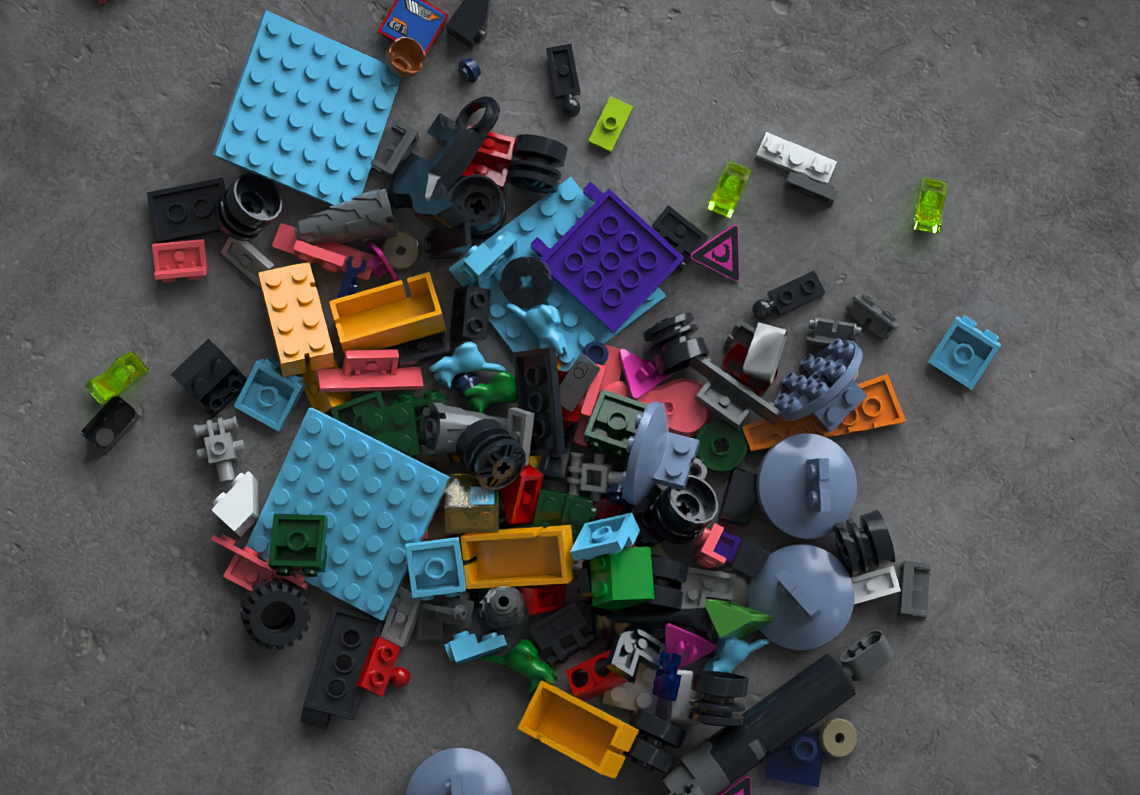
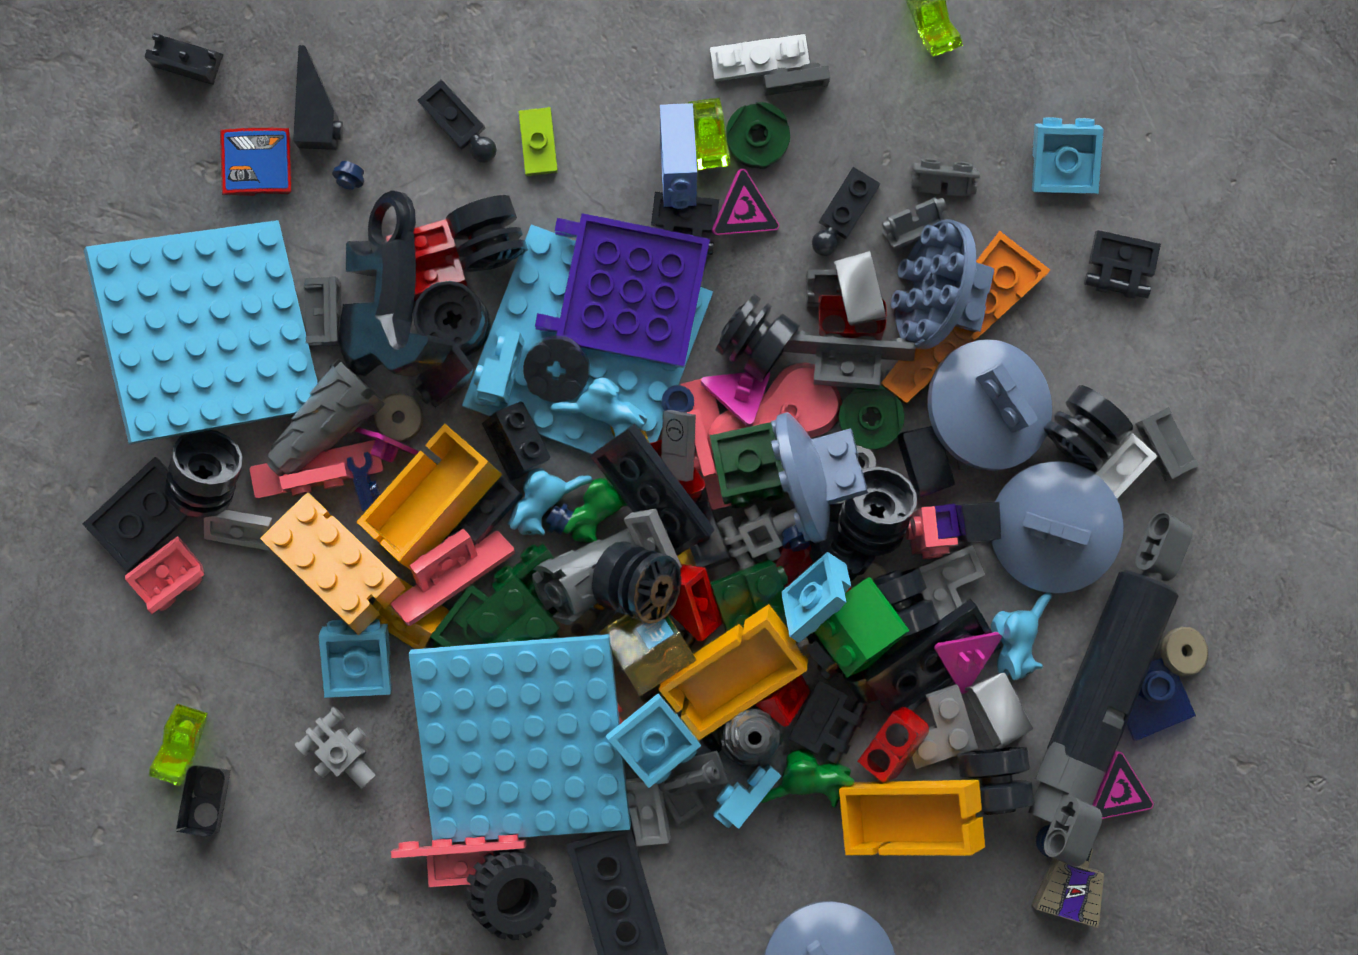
camera: 30 degrees left, 5 degrees up
black slope [170,339,247,418] -> none
white slope [212,471,259,537] -> none
dark green plate [268,514,328,577] -> none
red plate [356,637,410,697] -> none
dark orange hair [386,36,426,79] -> none
black plate [605,629,667,680] -> none
clear blue plate [652,651,682,701] -> none
black wheel [687,670,749,727] -> none
bright green slope [704,599,773,639] -> none
none -> window [660,103,697,209]
none -> dark green plate [726,102,790,169]
none -> black plate [1084,230,1161,299]

